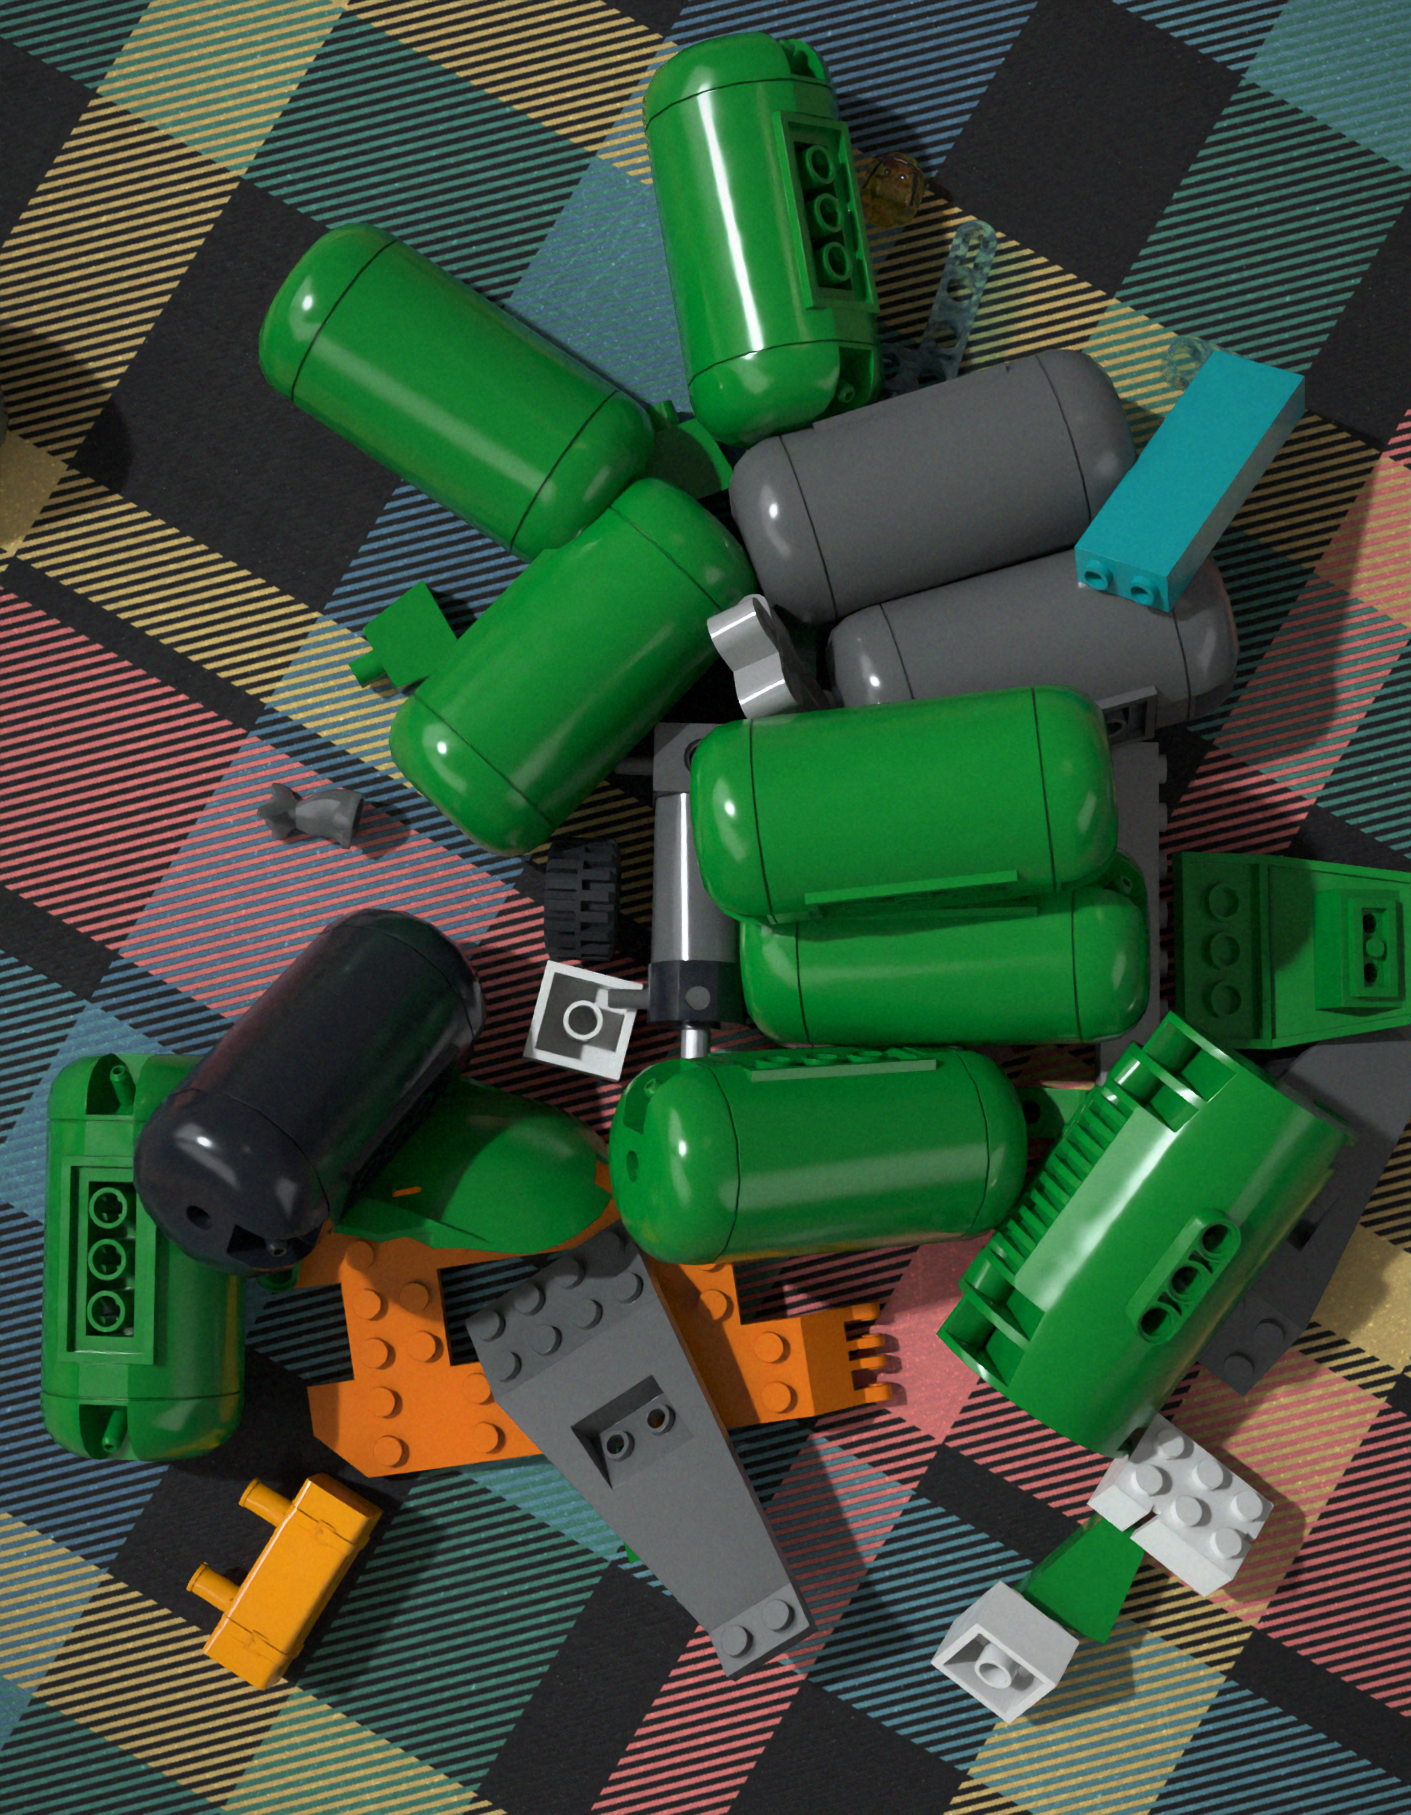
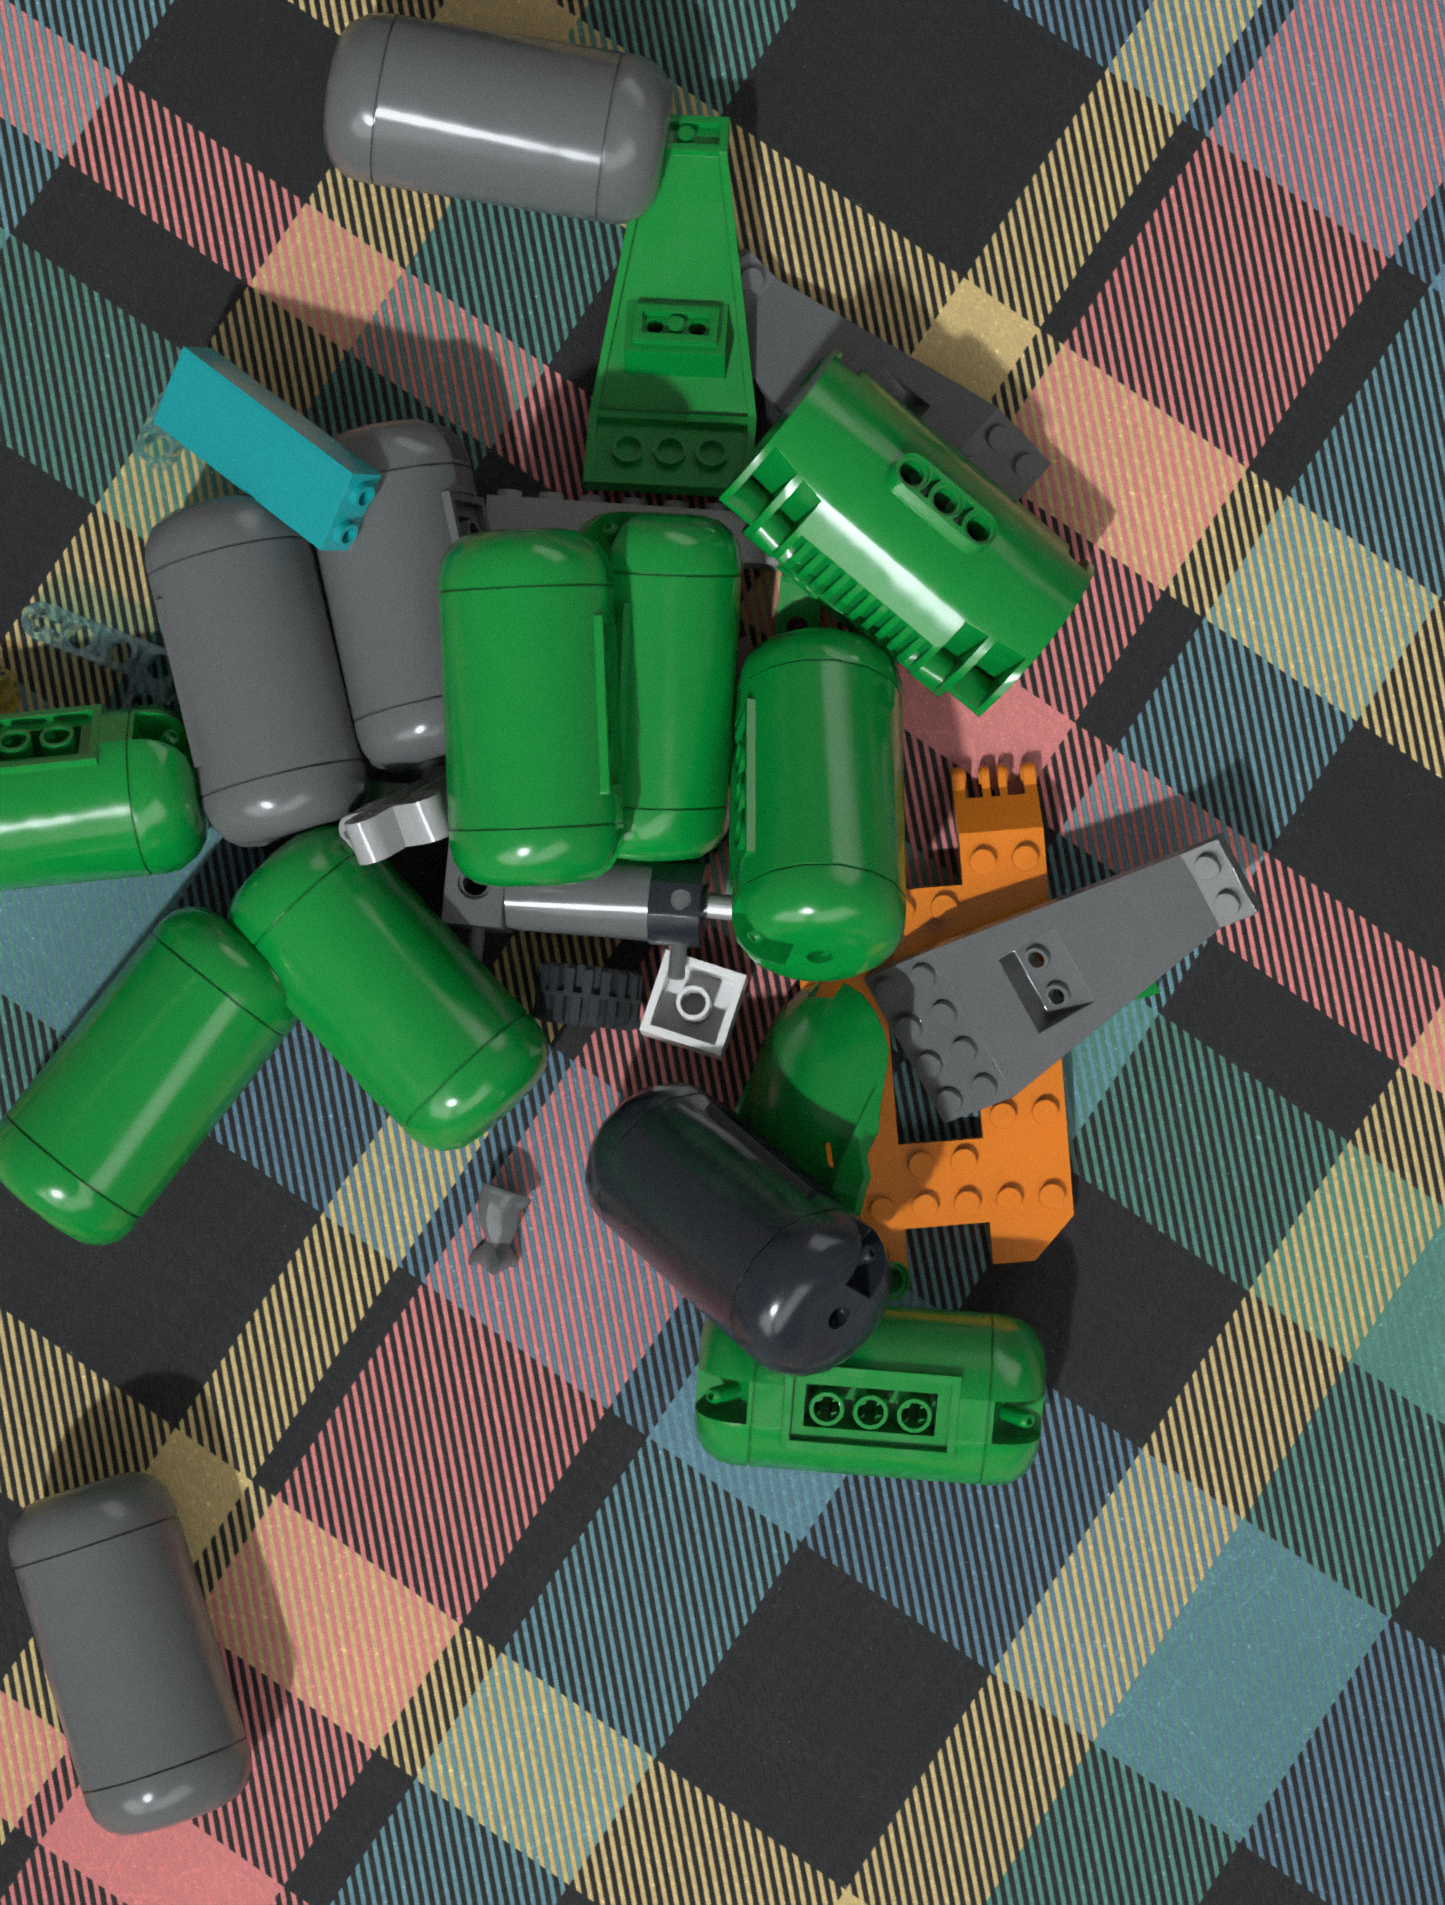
camera: 85 degrees left, 0 degrees up
light orange piece [186,1472,383,1691] -> none
green torso [348,580,458,693] -> none
green torso [646,400,733,506] -> none
white brick [930,1580,1080,1724] -> none
green slope [1013,1512,1145,1645] -> none
white piece [1087,1413,1274,1597] -> none

